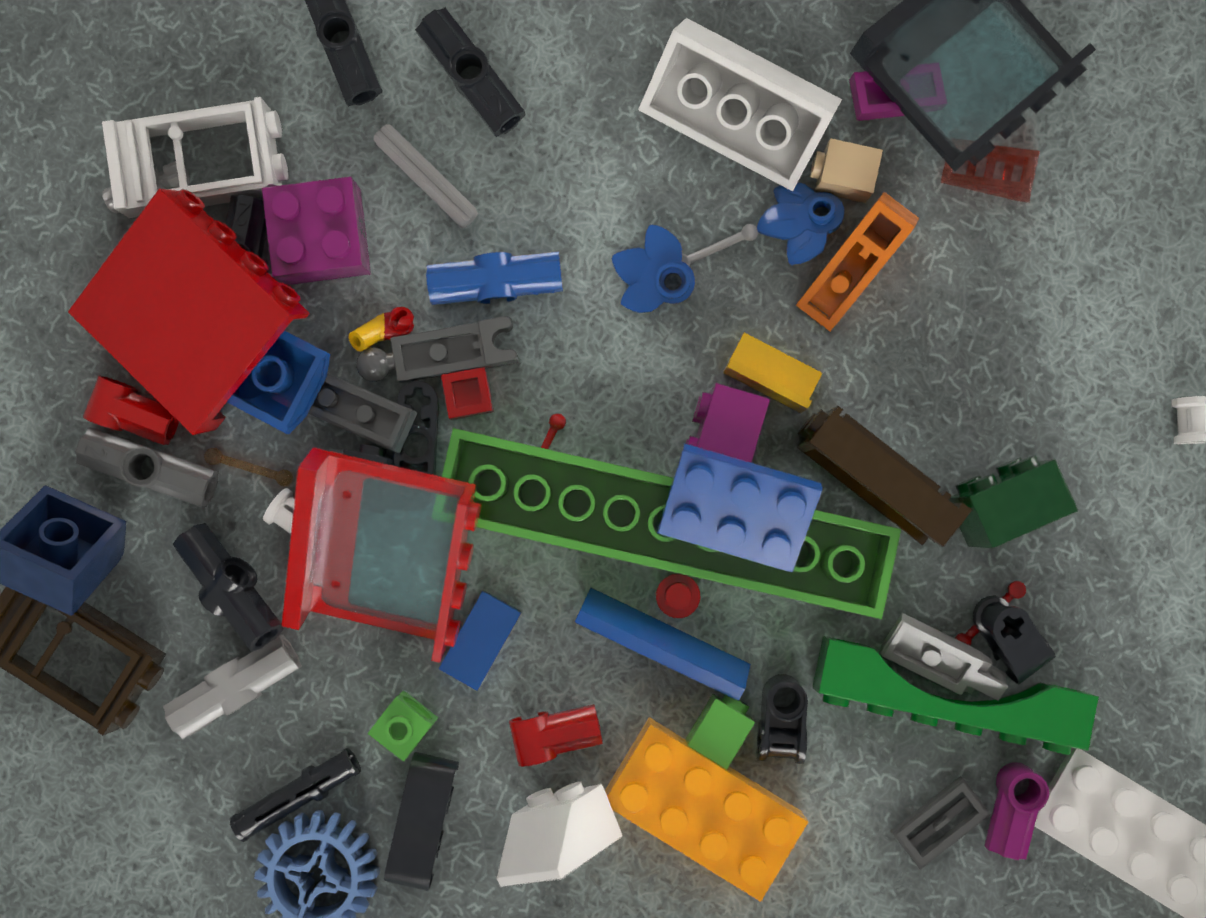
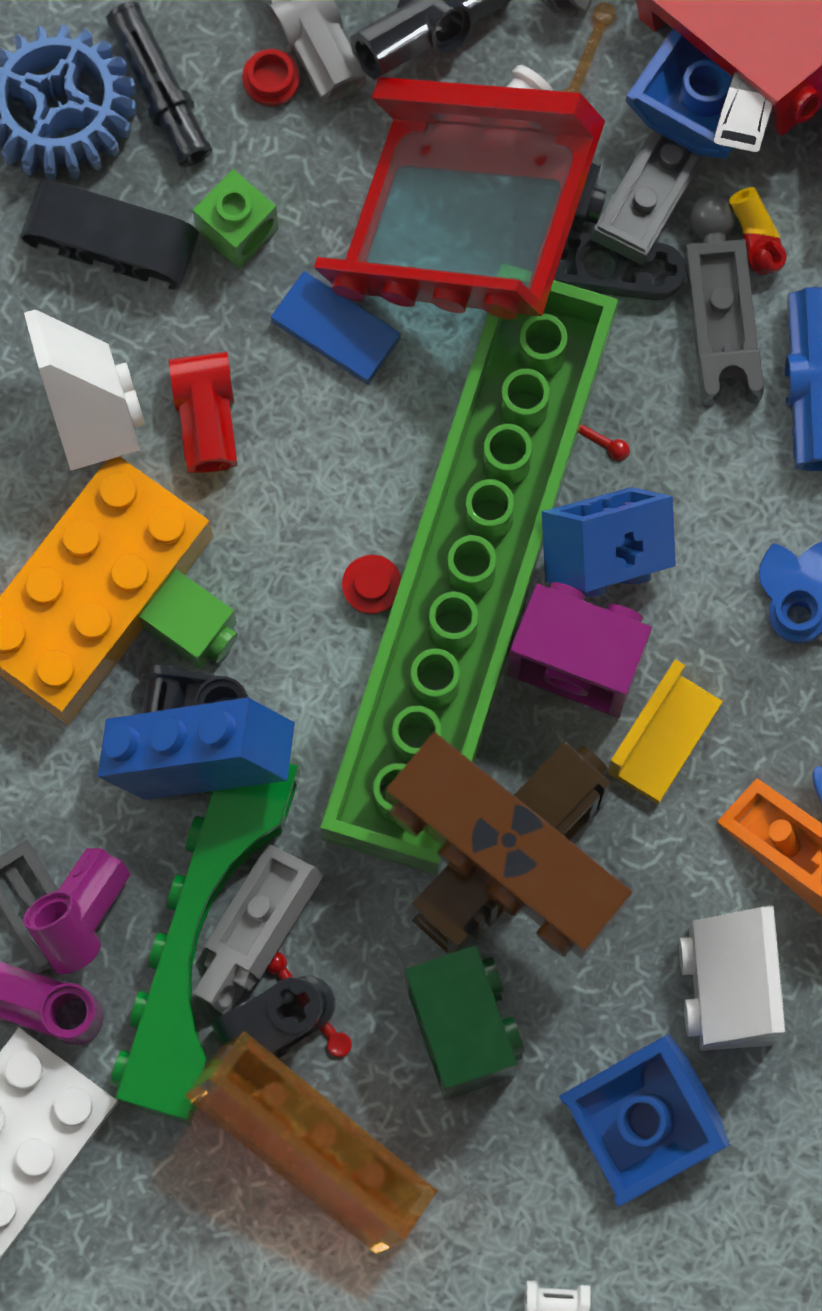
camera: 90 degrees right, 10 degrees down
red plate [441,367,494,420] -> none
blue tile [575,588,751,701] -> none
plate [658,444,822,572] -> none
none -> magenta piece [23,848,131,974]
none -> blue brick [97,697,295,800]
none -> clear orange brick [185,1031,438,1254]
none -> red plate [242,49,300,107]
none -> reddish brown brick [386,732,633,960]
none -> blue brick [541,487,676,597]
none -> blue slope [559,1035,731,1207]
none -> white slope [679,906,785,1051]
none -> white sticker [714,73,773,152]

